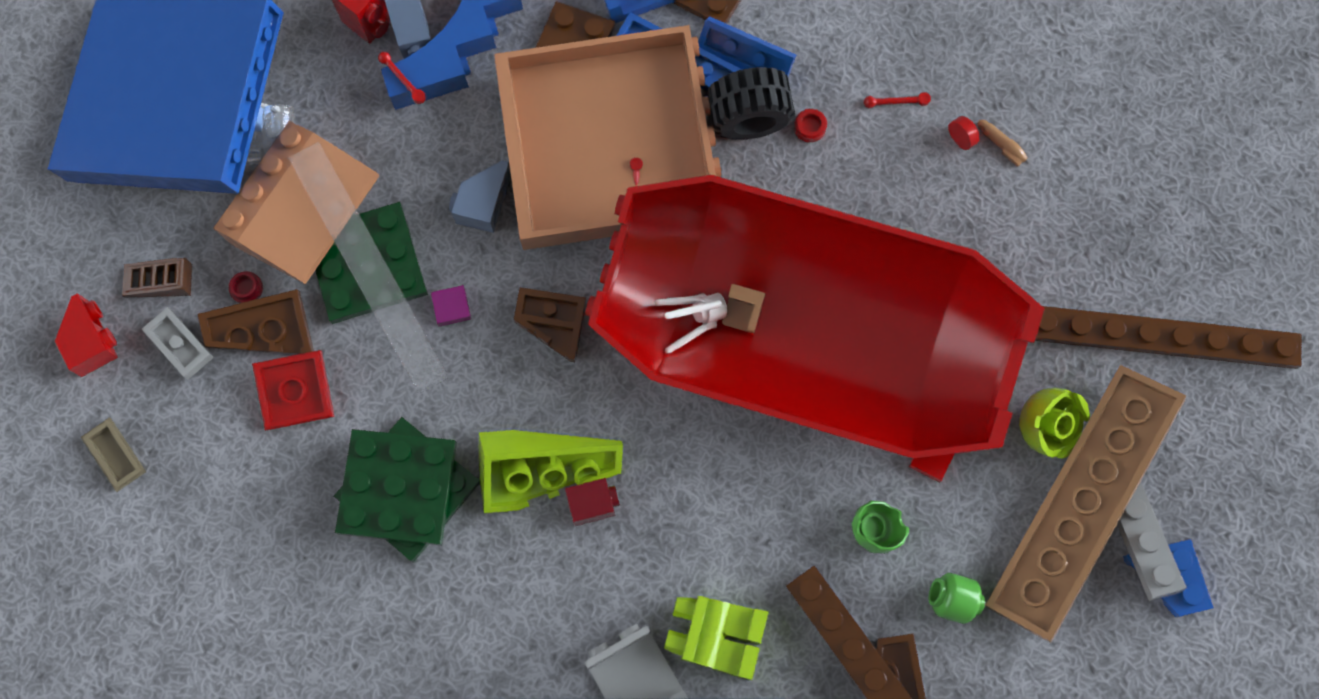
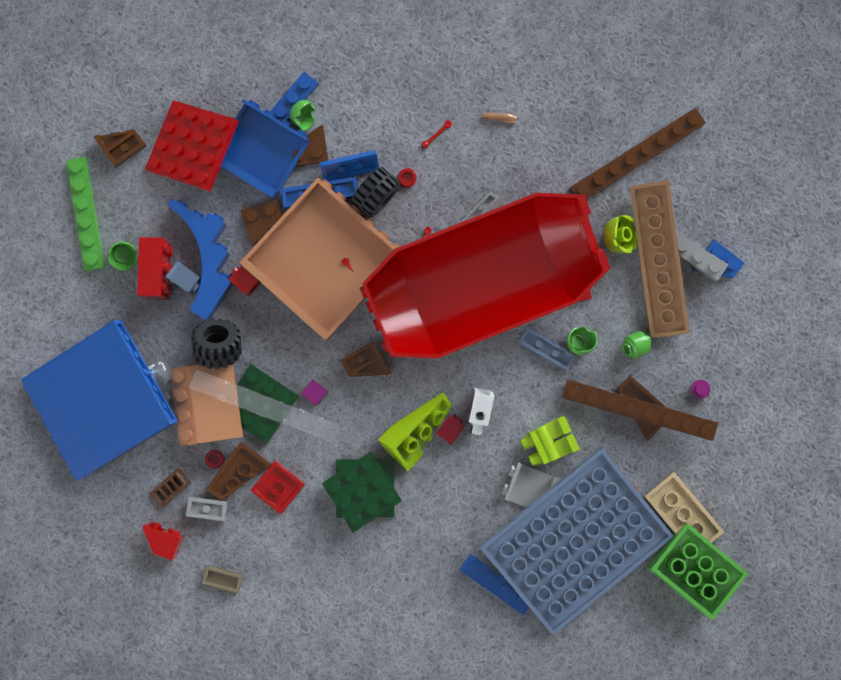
camera: 45 degrees left, 10 degrees up
red hinge [378,52,426,104] -> none
sand blue slope [449,160,511,233] -> none
white plant [655,293,727,354] -> none
medium nougat panel [722,284,765,334] -> none
red tile [948,116,979,150] -> none
none -> black tyre [191,318,242,369]
none -> red brick [229,265,261,297]
none -> white torso [468,388,494,435]
none -> sand blue tile [518,326,577,372]

